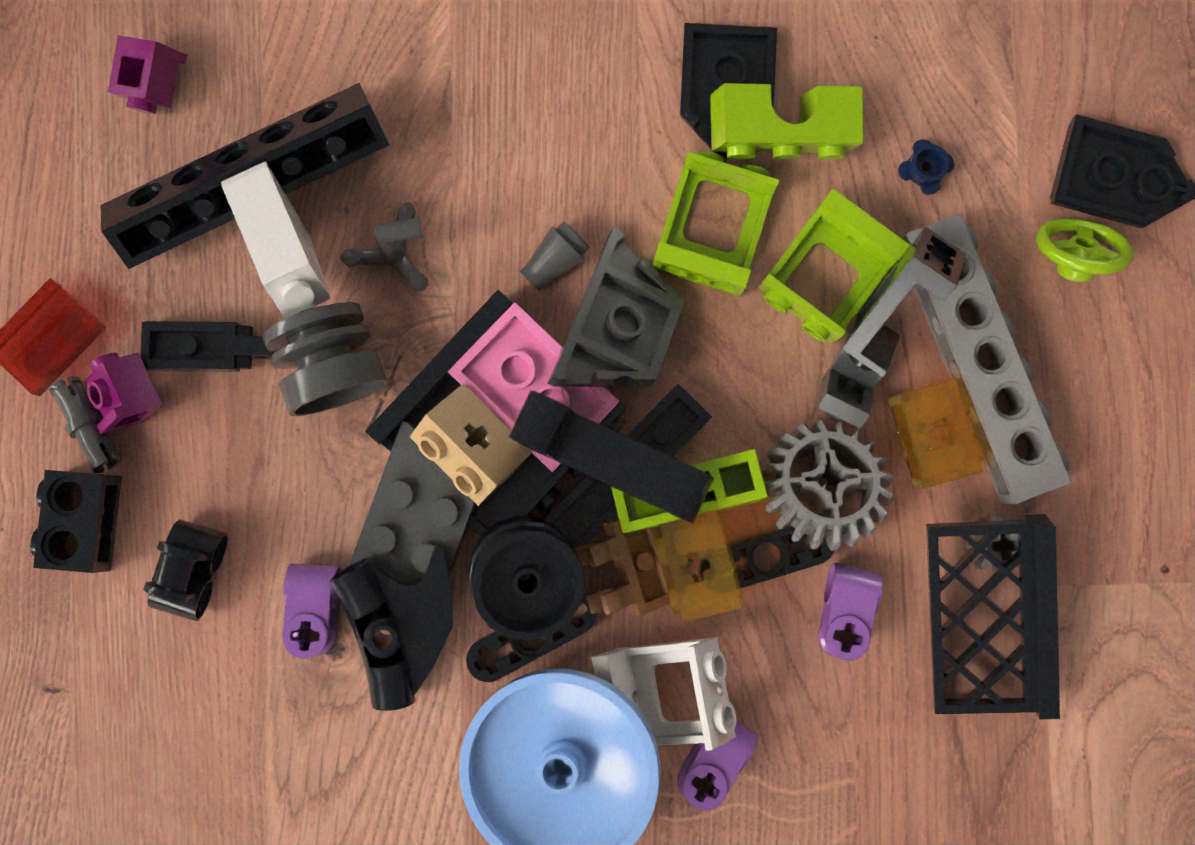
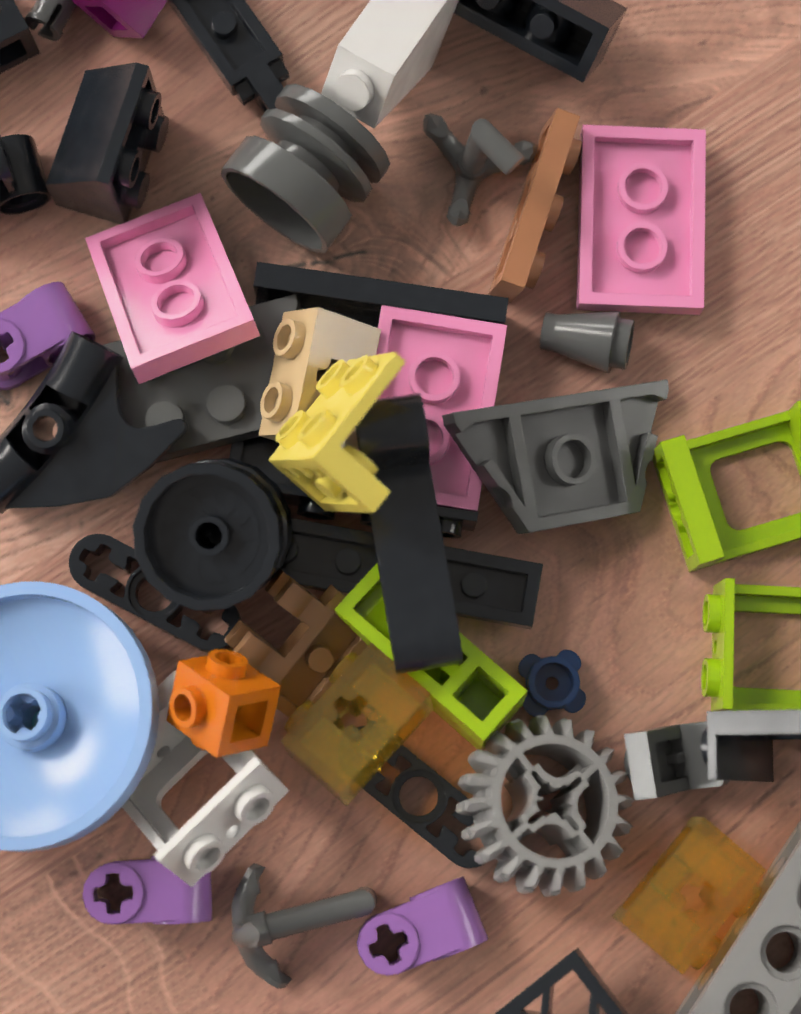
camera: 55 degrees right, 5 degrees down
none -> black slope [45,62,169,224]
none -> bright pink plate [85,193,260,384]
none -> orange brick [166,649,281,758]
none -> dark grey piece [232,863,377,989]
none -> light yellow bracket [268,352,406,513]
none -> nougat plate [488,108,582,303]
none -> dark blue plate [518,650,586,717]
none -> bright pink plate [576,125,706,315]

